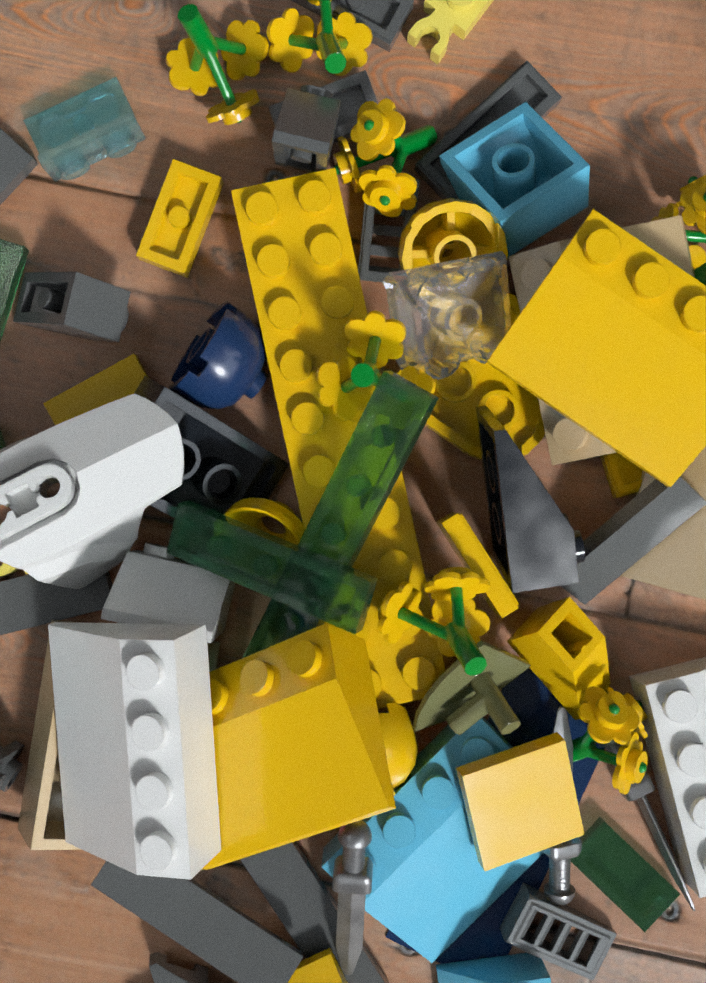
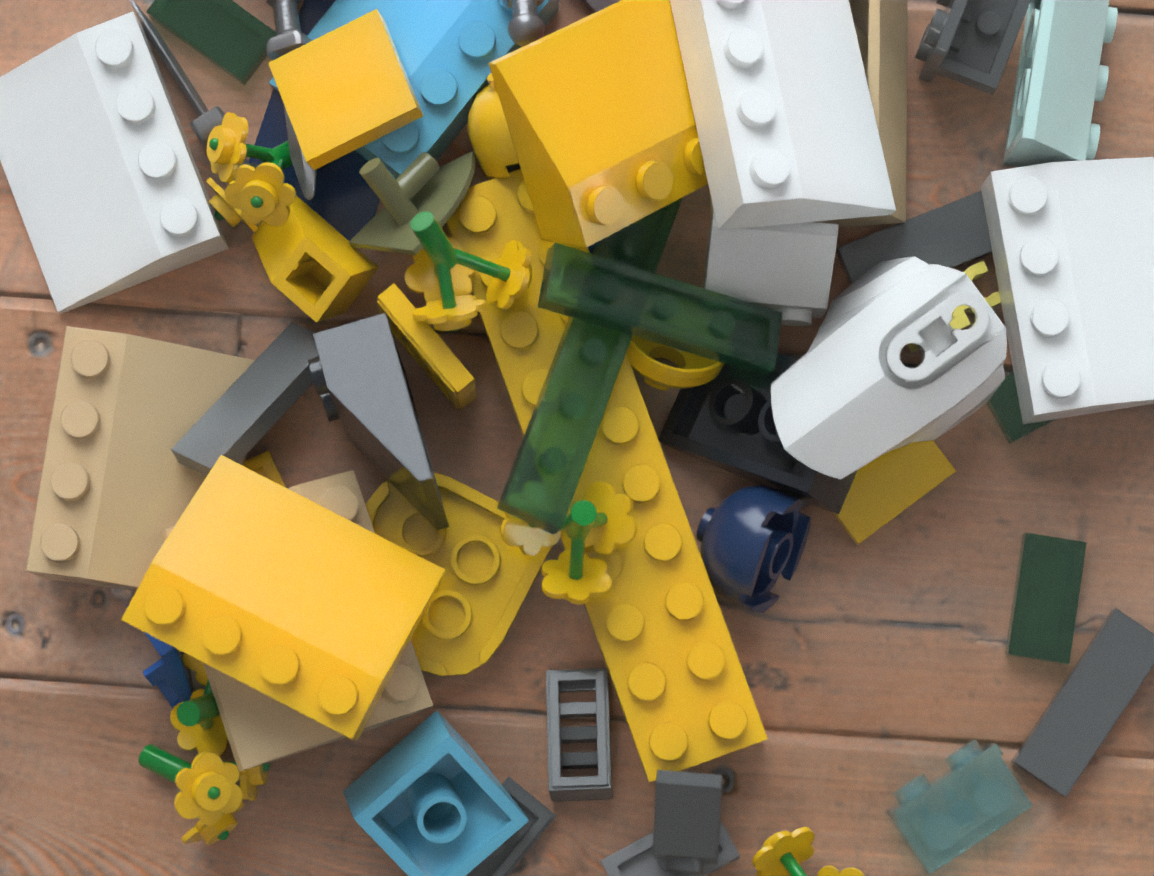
camera: 170 degrees right, 5 degrees down
dark grey slope [13,272,131,342] -> none
yellow plate [136,159,224,278] -> none
yellow plant [333,98,437,217] -> none
clear slope [382,251,511,380] -> none
yellow cylinder [398,198,508,310] -> none

